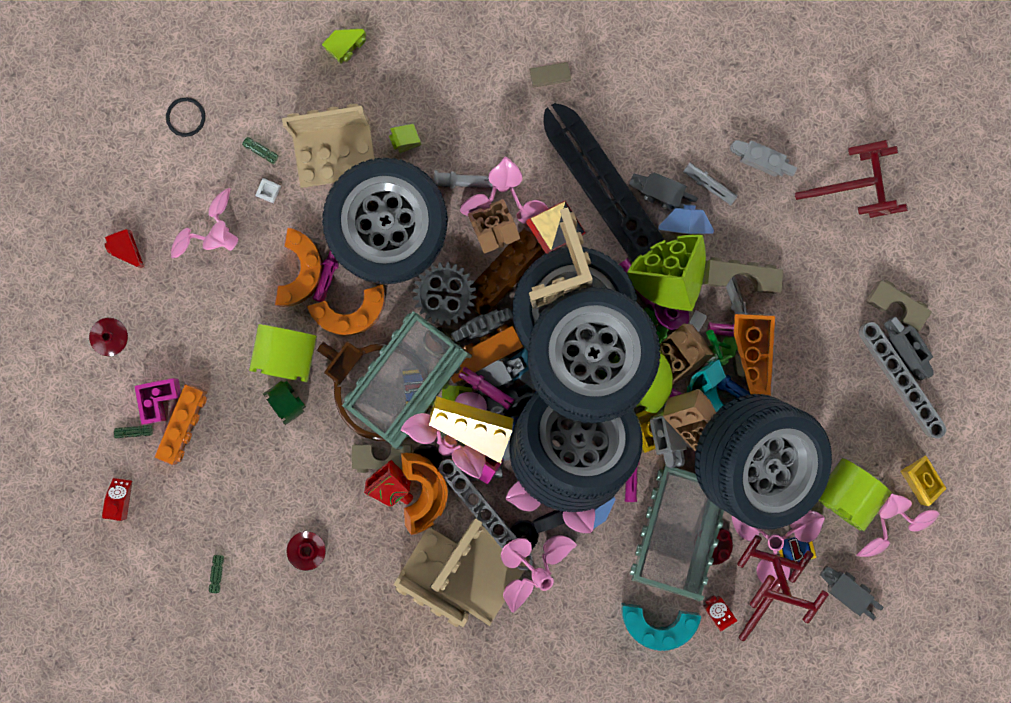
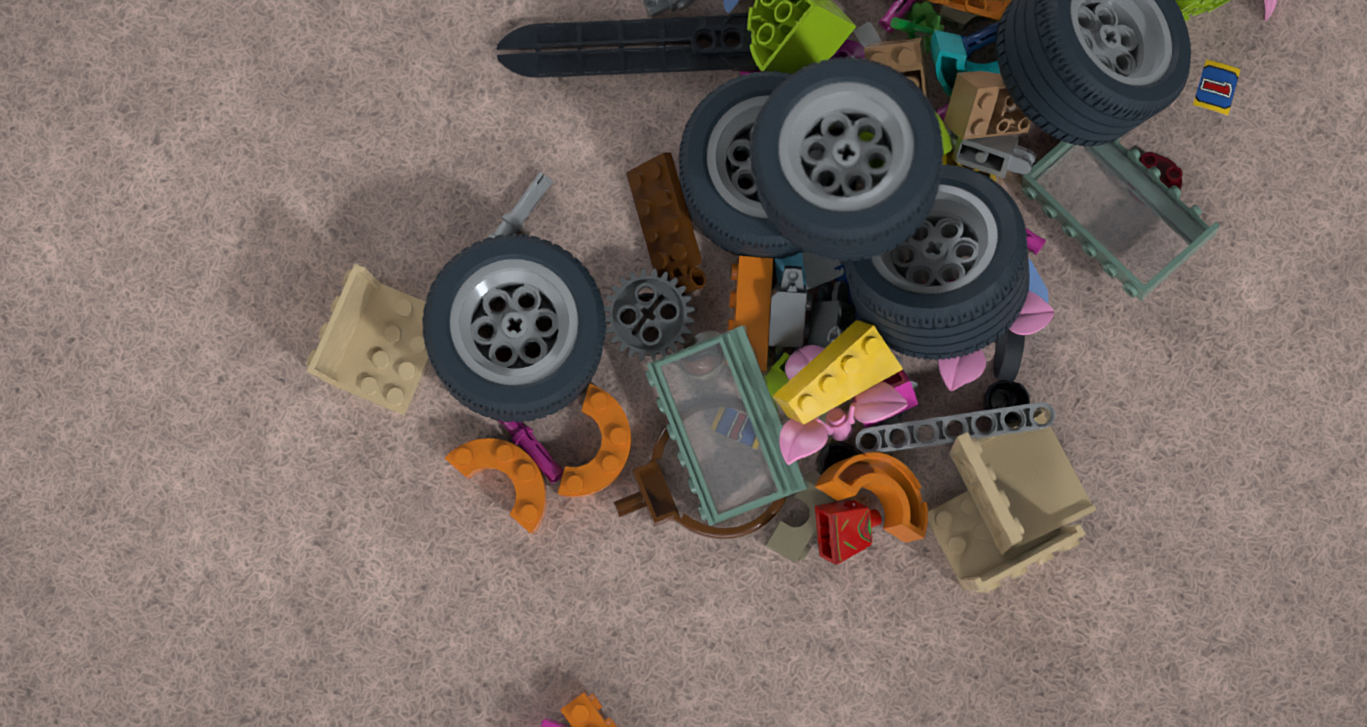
camera: 60 degrees left, 5 degrees down
red slope [104,229,144,268] -> none
black piece [166,97,206,137] -> none
bright pink plant [171,188,238,258] -> none
clear green axle [242,137,279,164] -> none
lime brick [249,324,317,382] -> none
white tile [255,178,281,204] -> none
dark green brick [263,380,306,426] -> none
dark red dish [286,531,326,571] -> none
lime slope [322,29,367,64] -> none
lime slope [389,124,421,153] -> none
dark grey gear [451,308,513,342] -> none
dark pink pin [459,367,515,410] -> none
bright pink plant [460,157,548,225] -> none
medium nougat brick [468,199,520,254] -> none
bright pink plant [501,535,577,613] -> none
tile [526,201,586,254] -> none
dark tan slope [529,62,571,88] -> none
tan bracket [529,207,593,309] -> none
teal brick [621,603,701,651] -> none
red slope [703,595,737,632] -> none
bright pink plant [732,510,825,589] -> none
dark red piece [737,535,829,641] -> none
dark grey hinge [819,566,884,621] -> none

